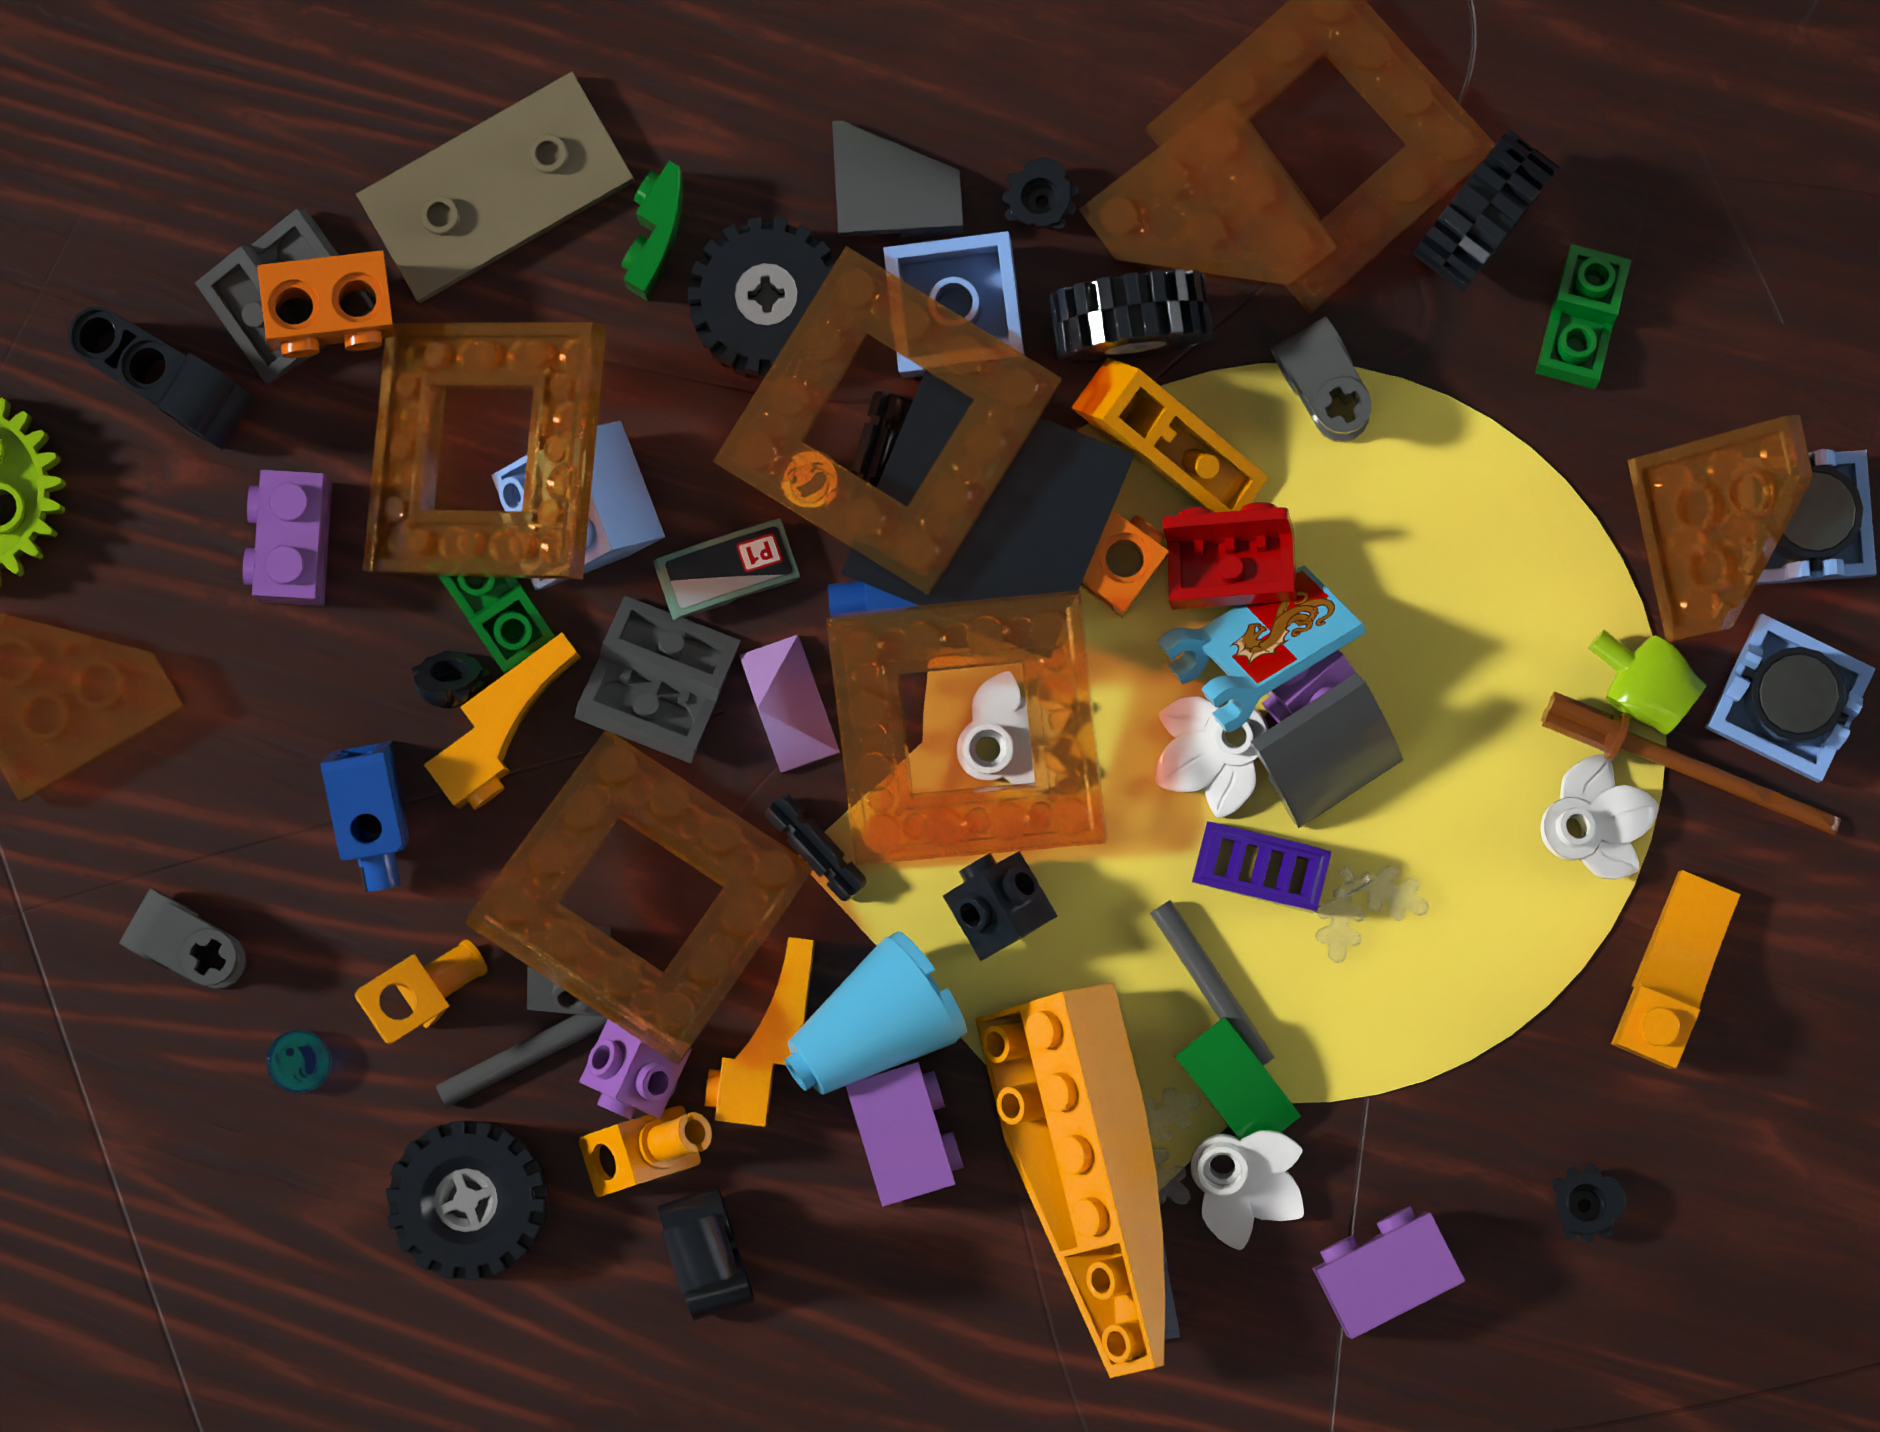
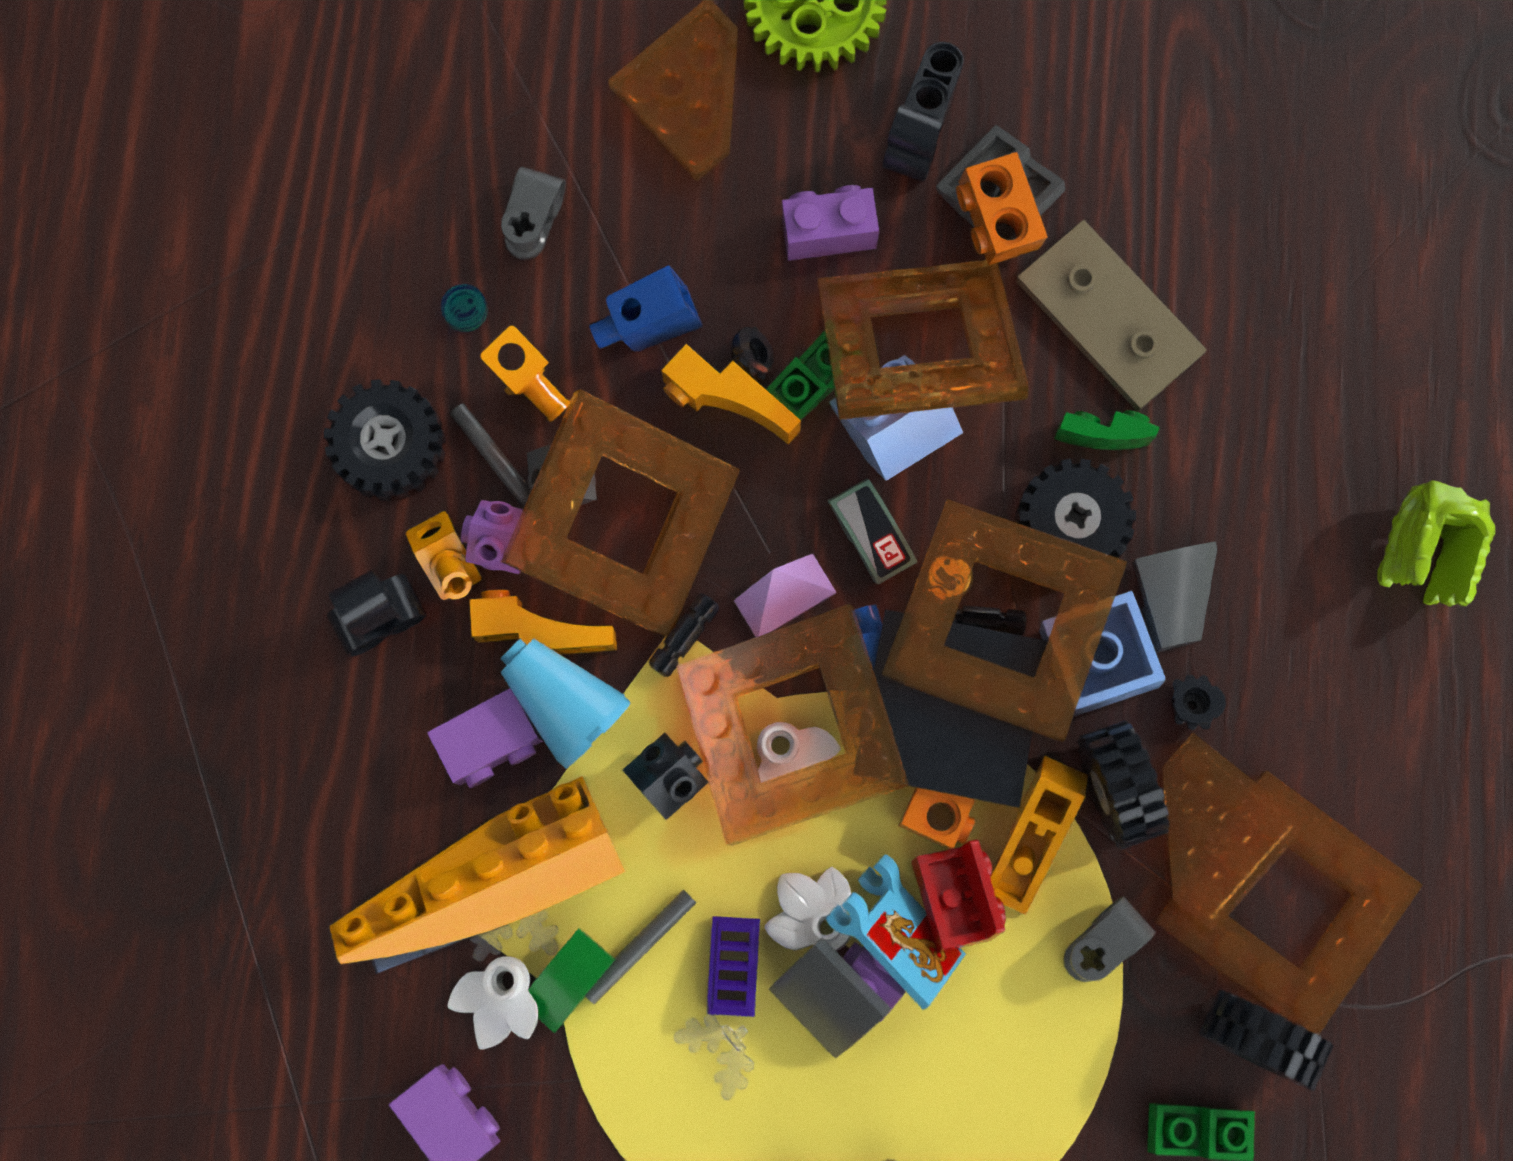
camera: 80 degrees right, 5 degrees down
dark grey slope [574,596,741,764] -> none

